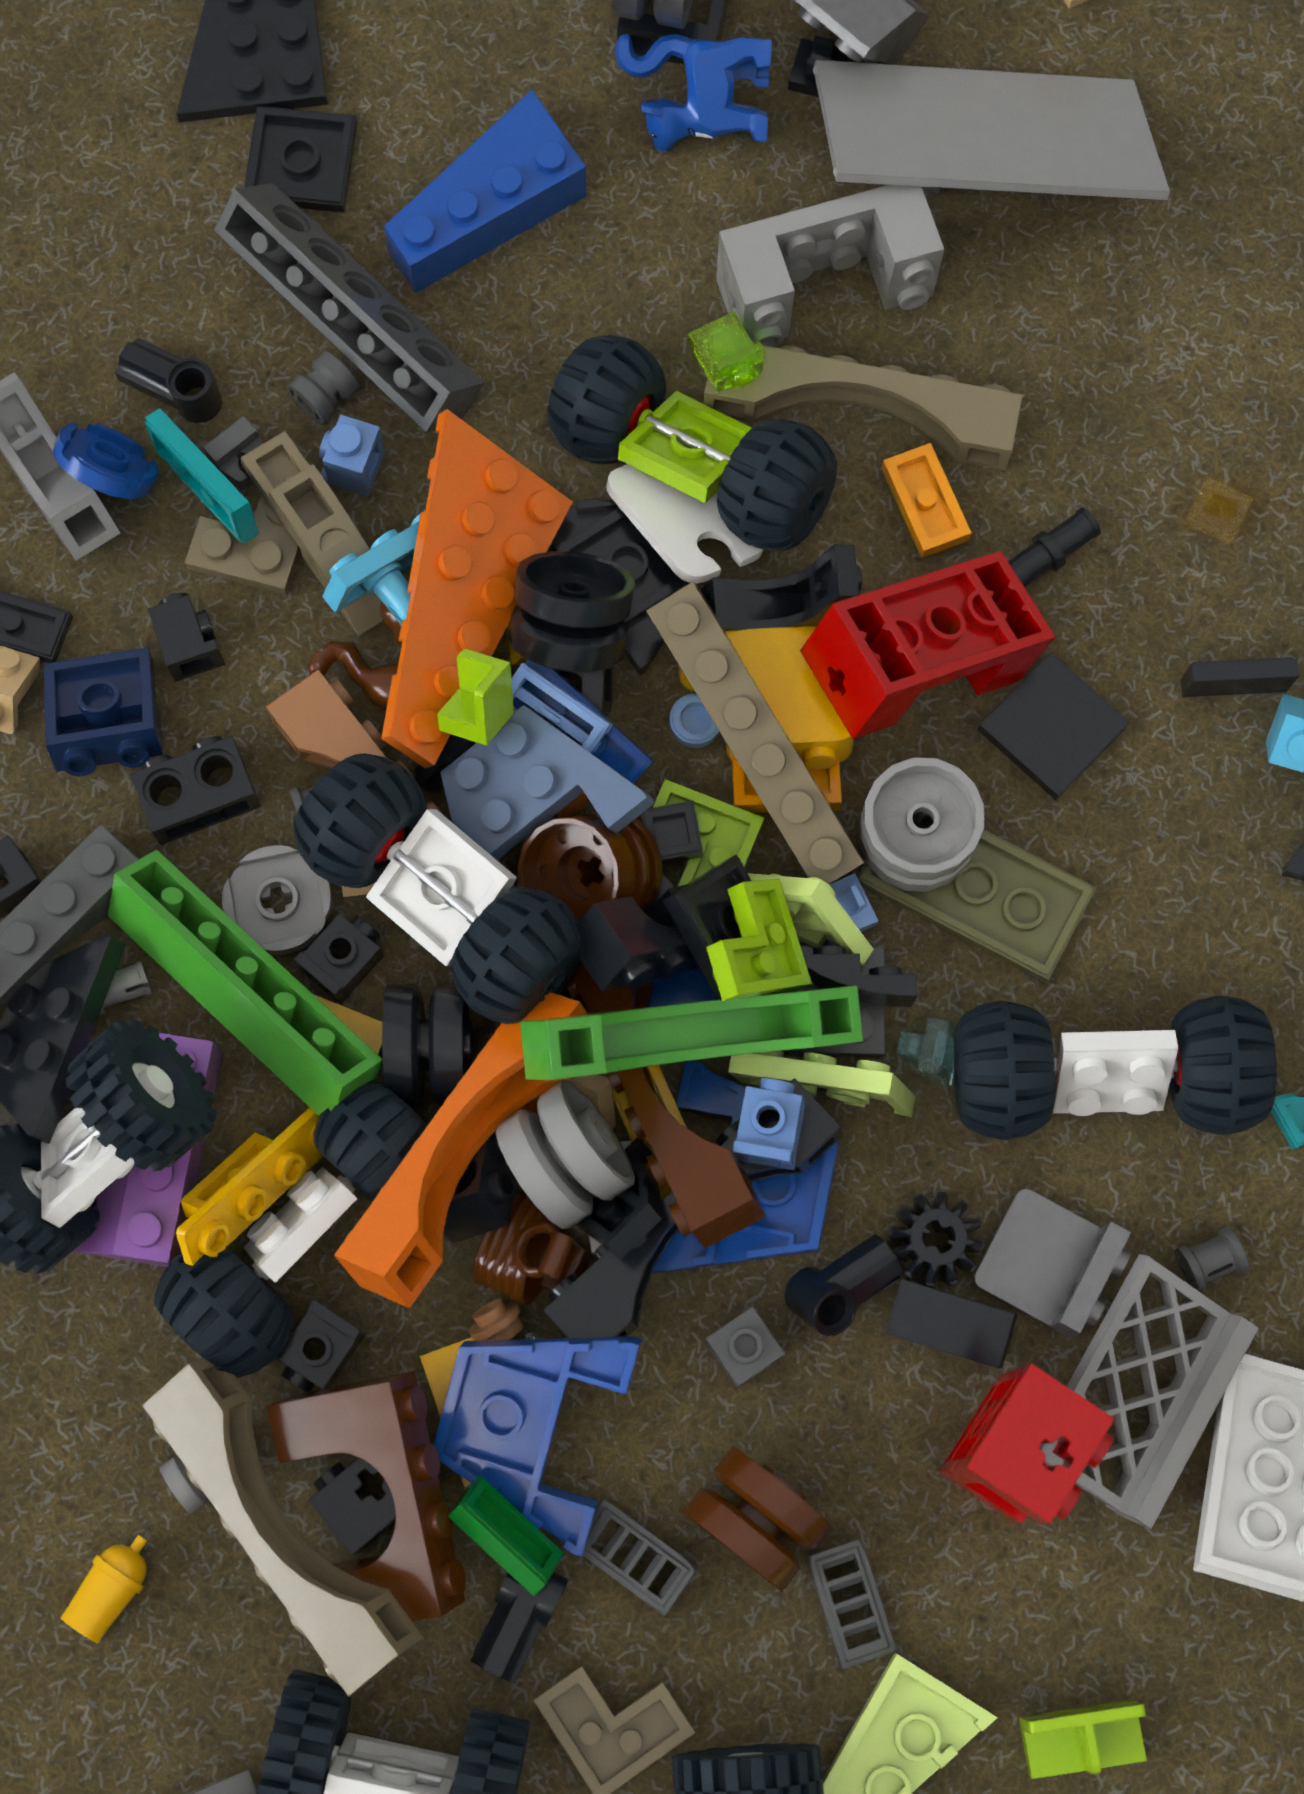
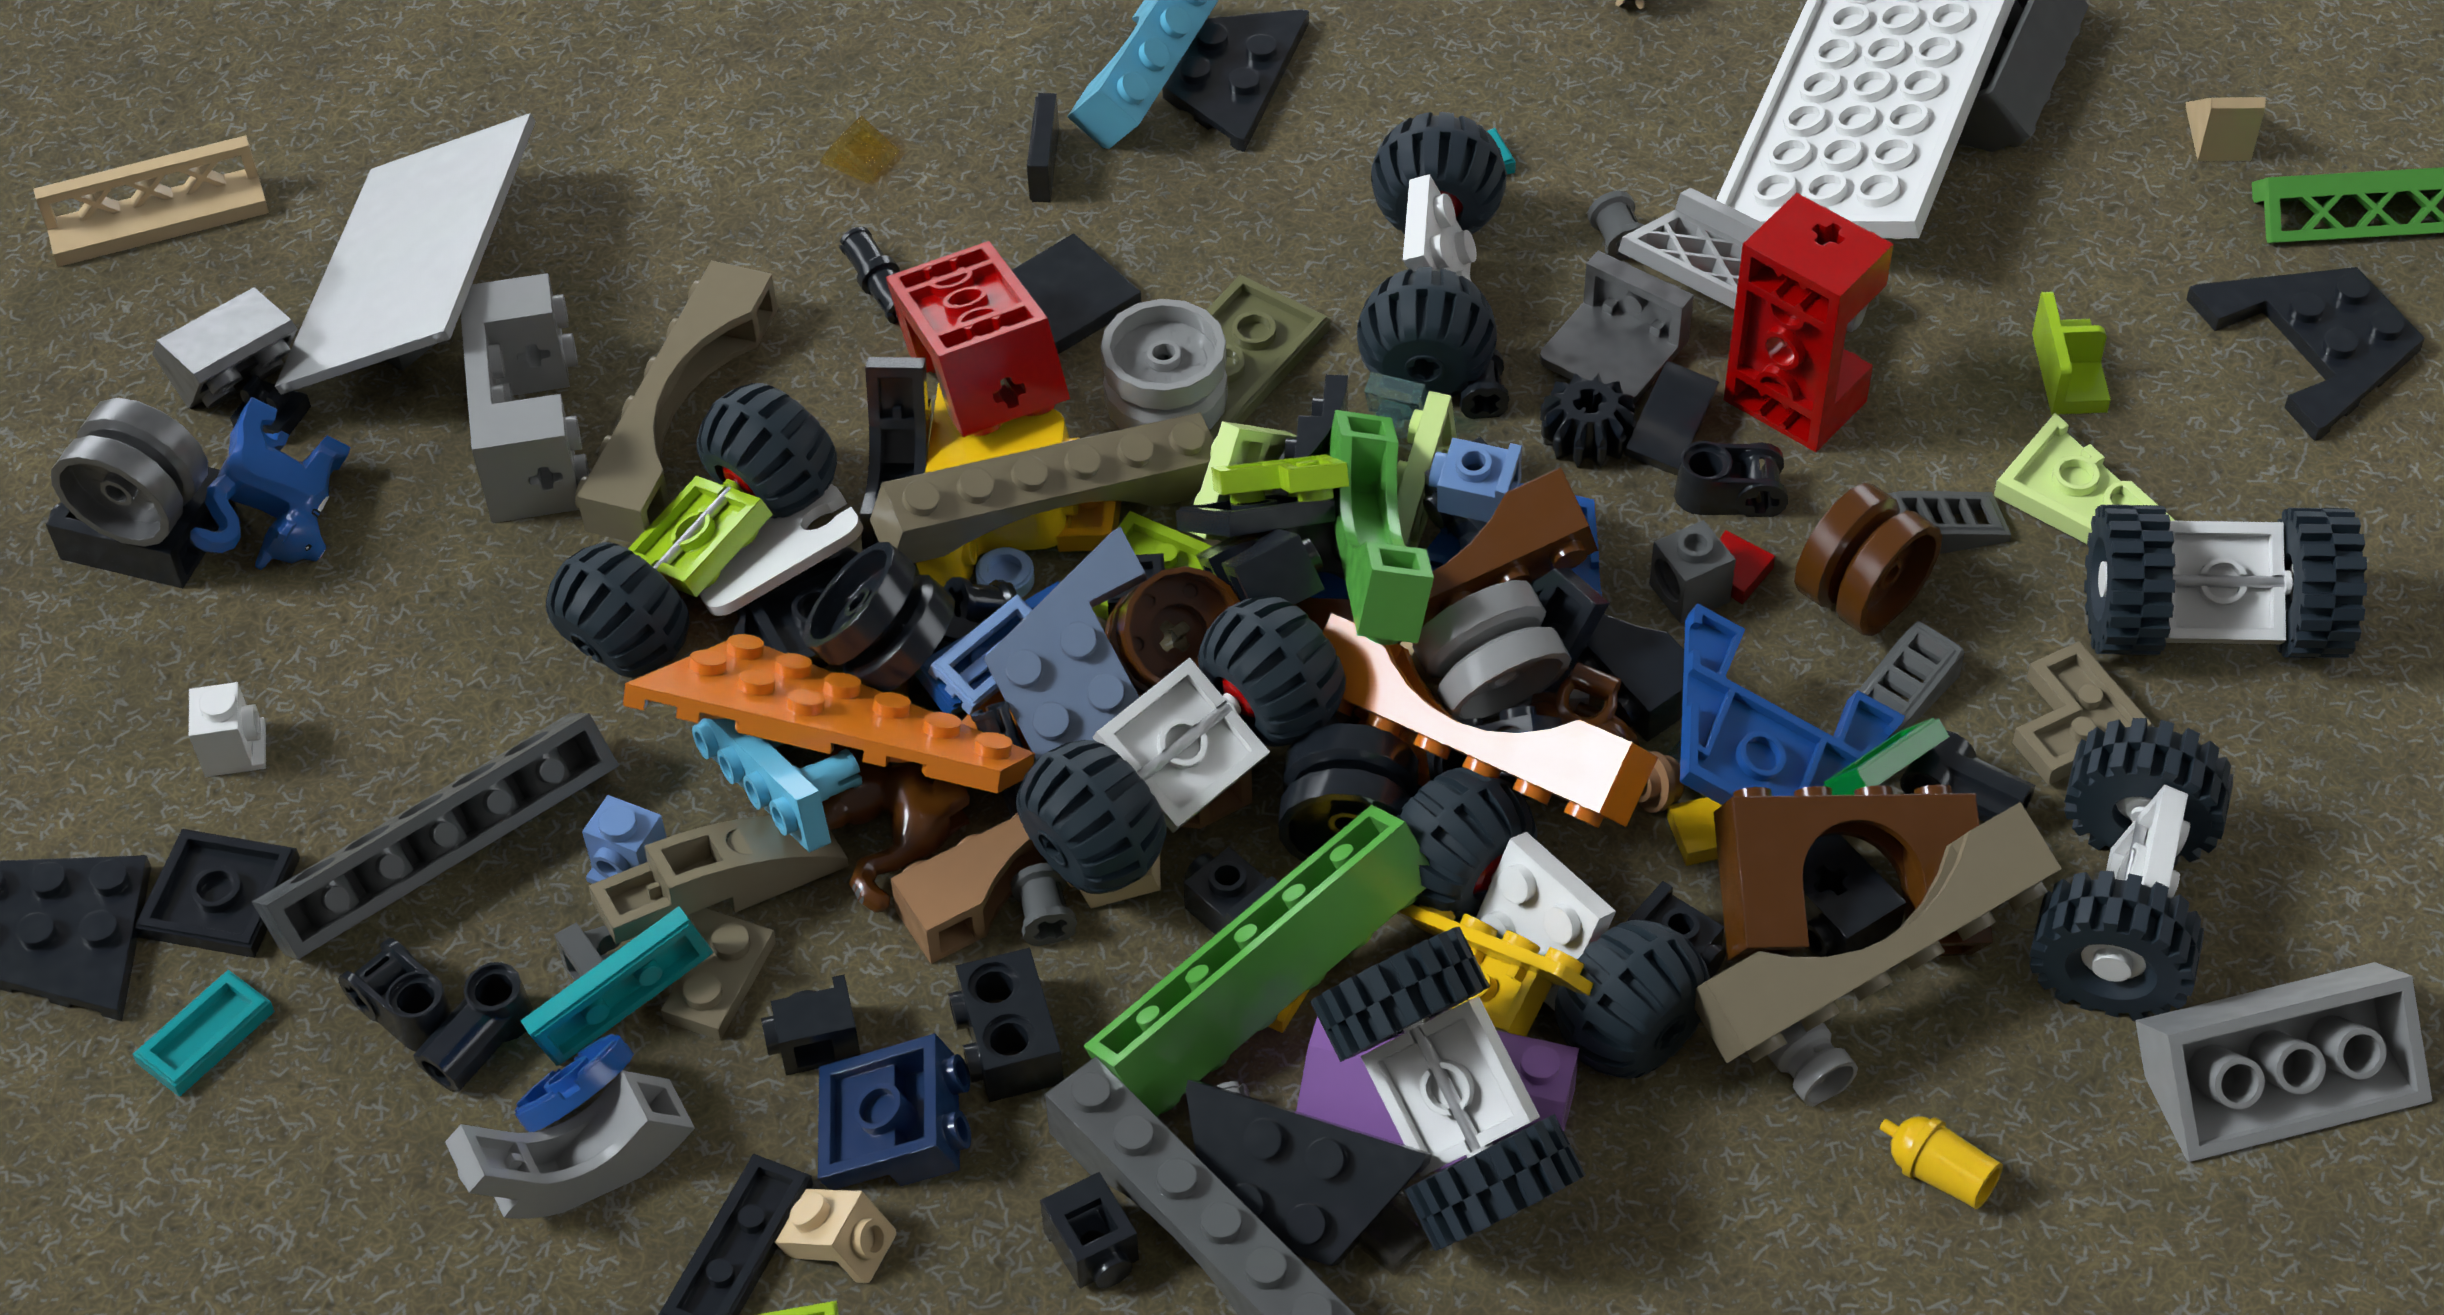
camera: 80 degrees left, 25 degrees down
light grey plate [222,845,333,955] -> none
dark grey wheel [286,351,360,424] -> none
blue wedge [384,89,587,293] -> none
lime panel [437,649,514,746] -> none
clear neon green bracket [688,311,765,393] -> none
black piece [784,1234,903,1336] -> none
light orange plate [881,443,972,559] -> none
none -> teal tile [132,970,275,1097]
none -> white brick [189,682,266,777]
none -> black piece [338,937,452,1052]
none -> black bush [944,577,1017,624]
none -> black bush [1460,349,1510,419]
none -> black piece [1674,441,1788,517]
none -> red tile [1720,530,1775,604]

